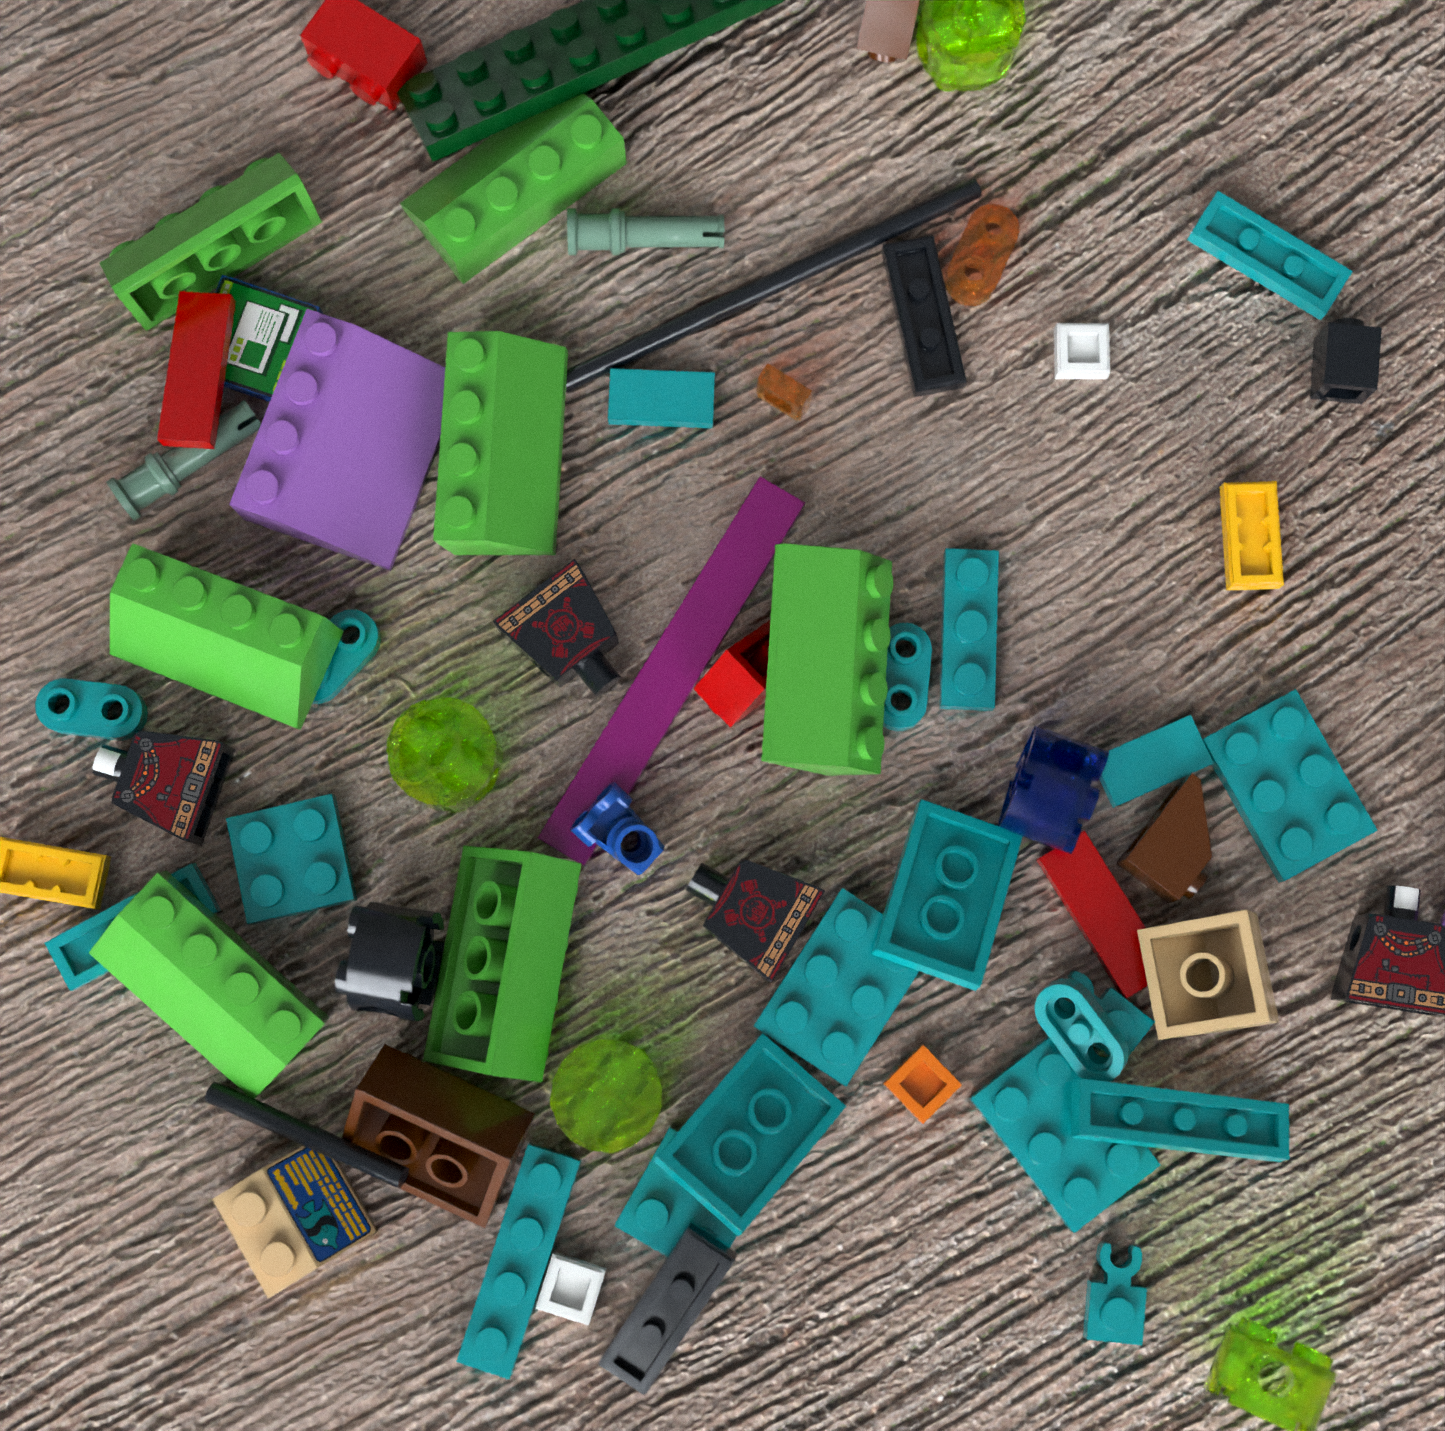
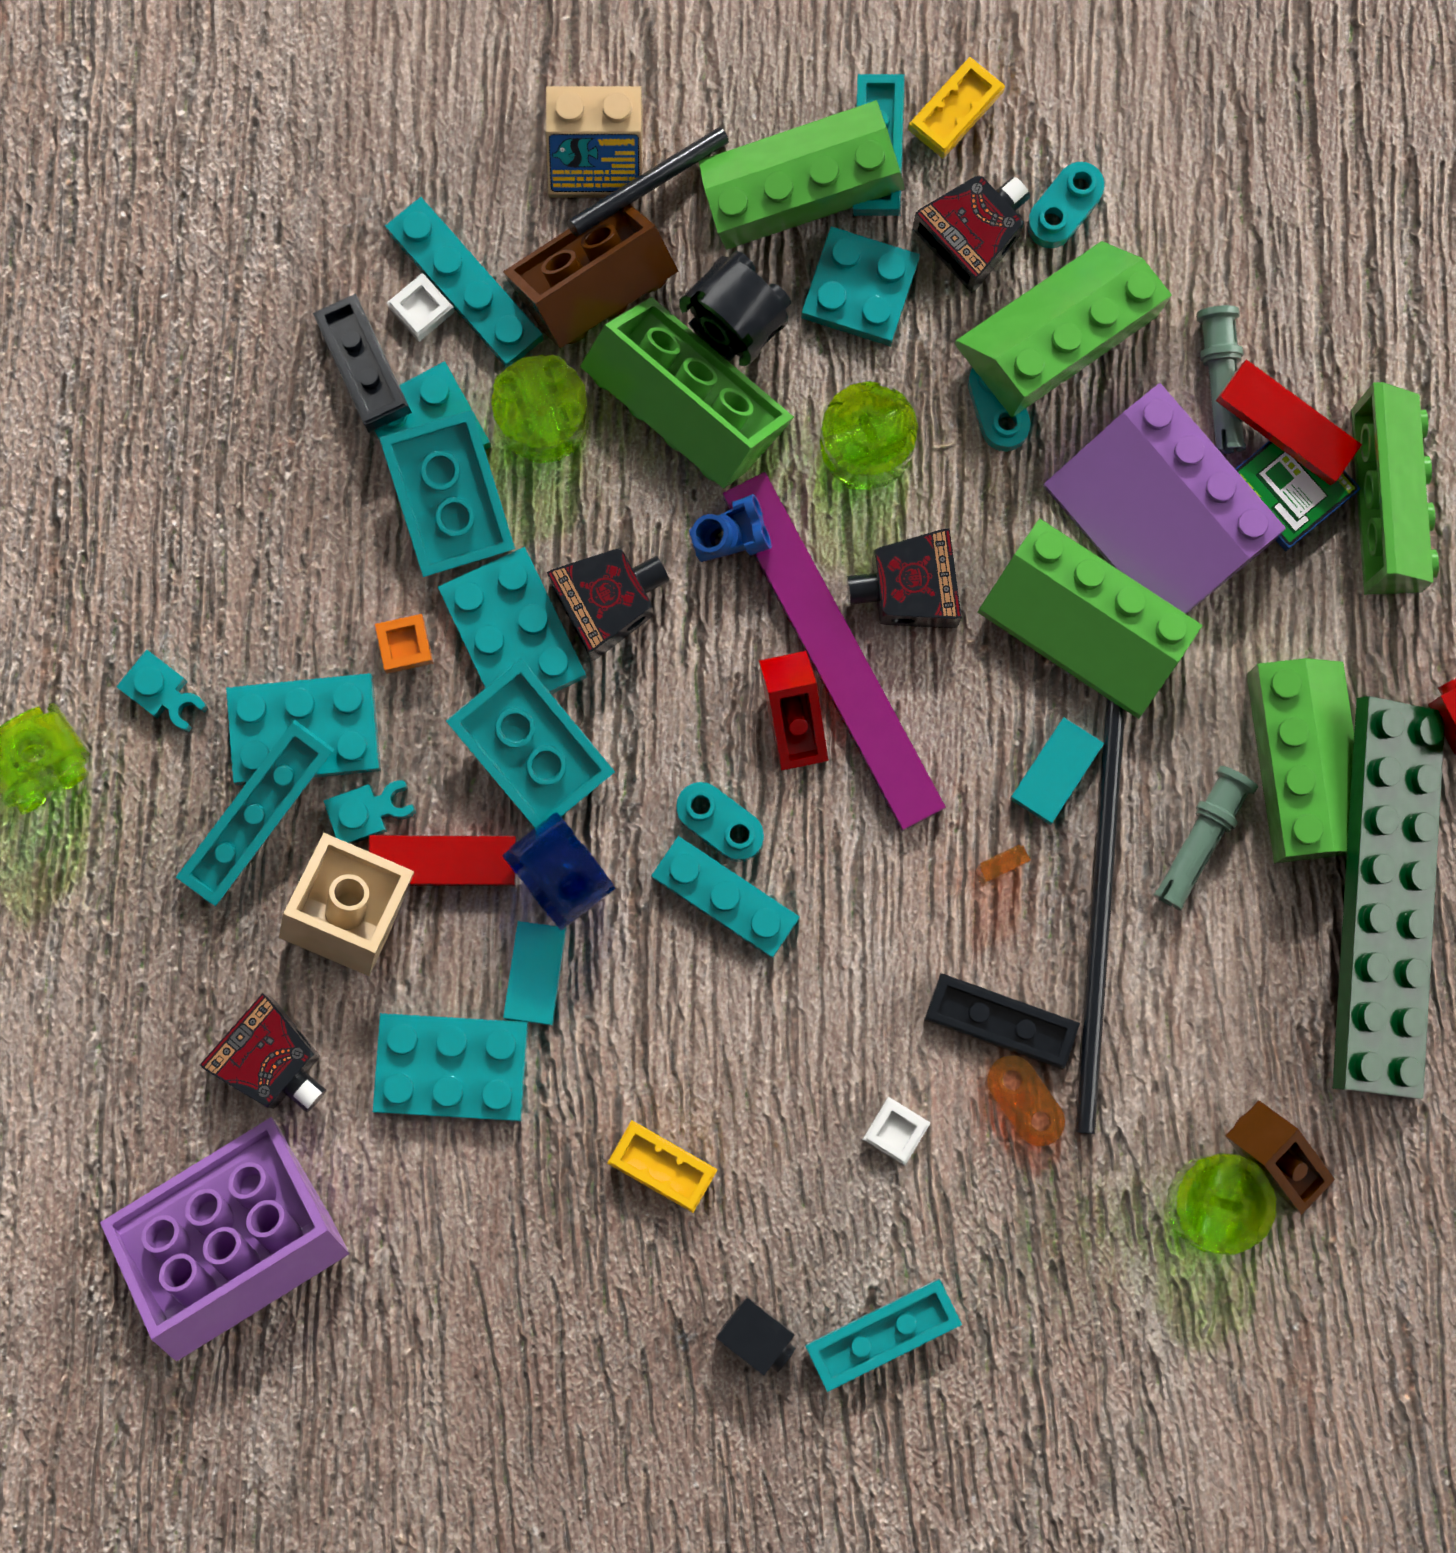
camera: 120 degrees right, 0 degrees up
bright green slope [761,543,894,776] -> none
teal plate [1035,978,1129,1082] -> none
reddish brown slope [1117,773,1212,903] -> none

